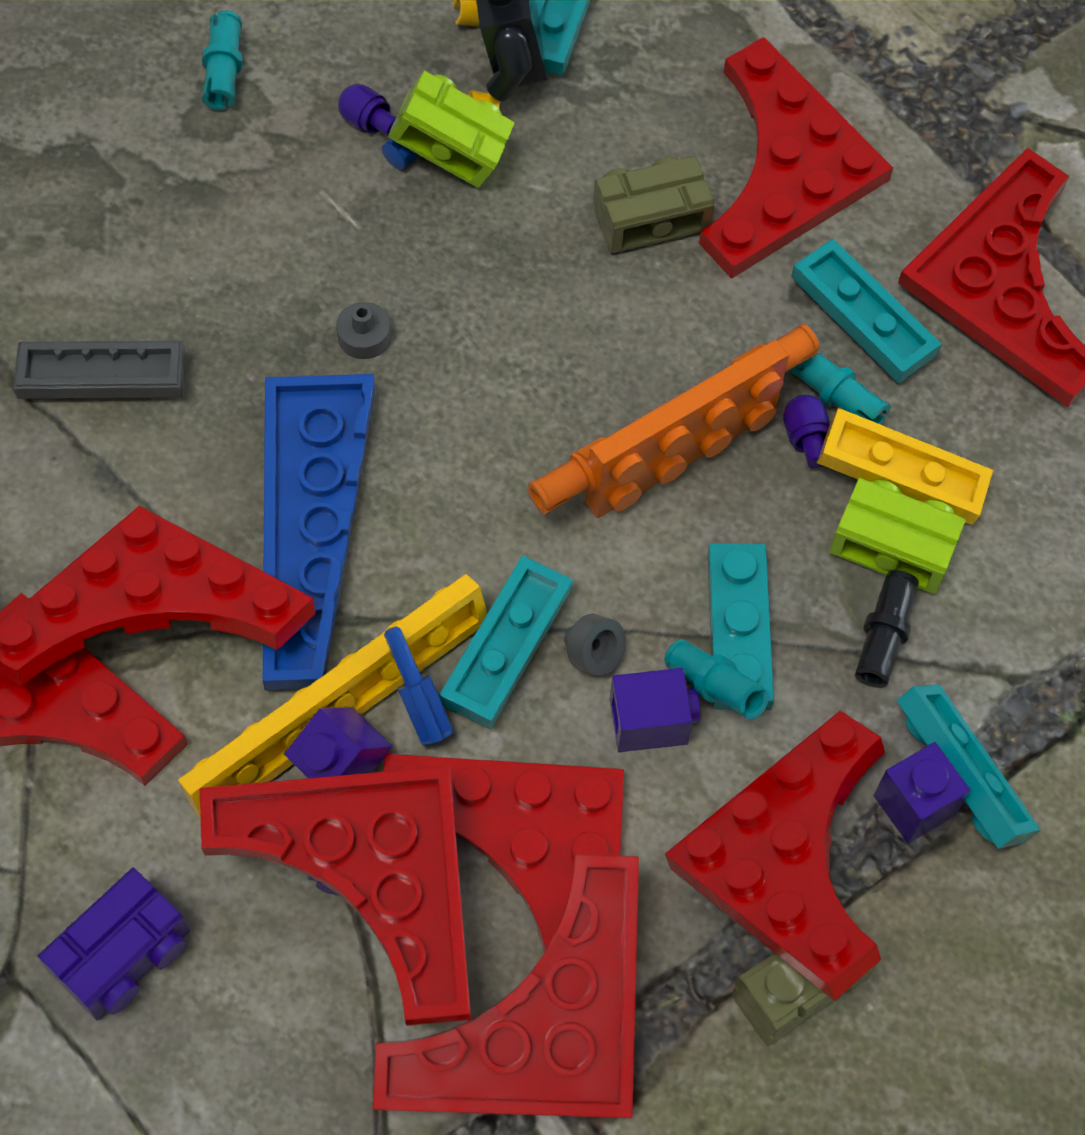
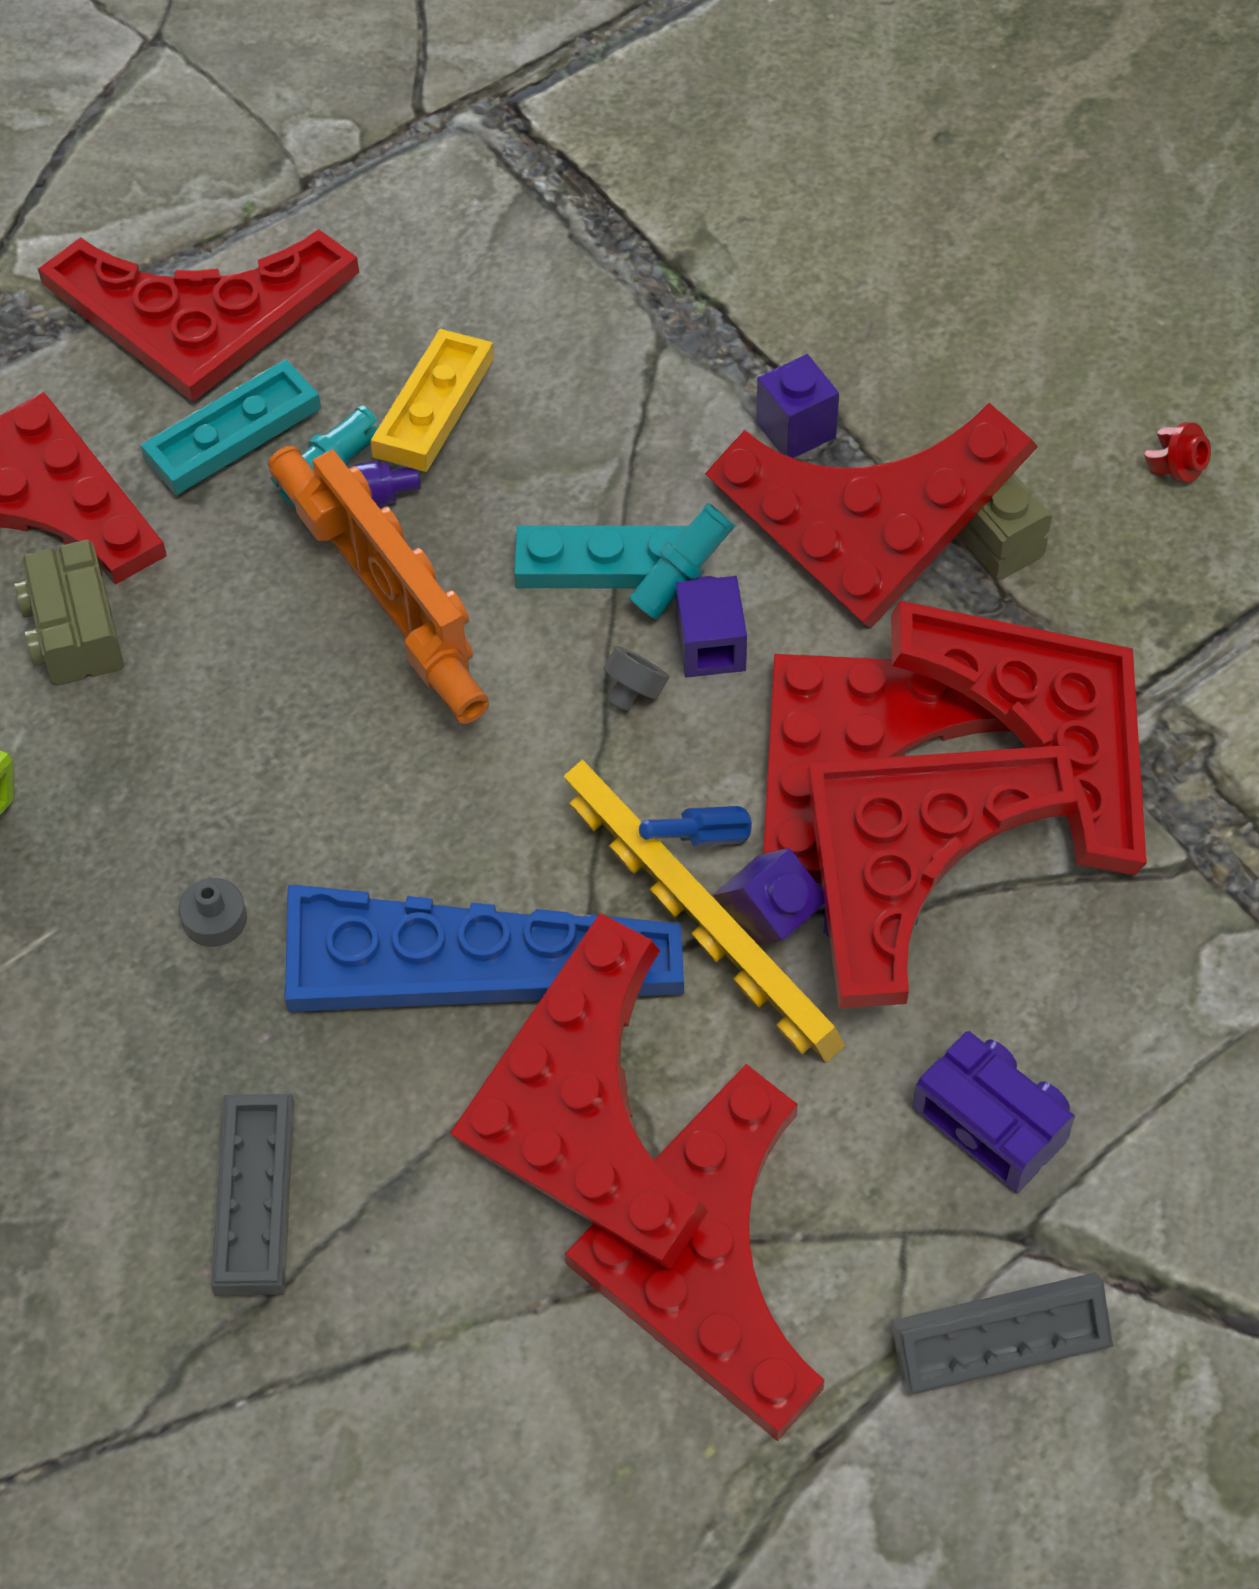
camera: 85 degrees left, 5 degrees down
teal plate [439,555,573,730] -> none
lime brick [829,477,966,595] -> none
black pin [855,570,919,688] -> none
teal plate [896,684,1041,849] -> none

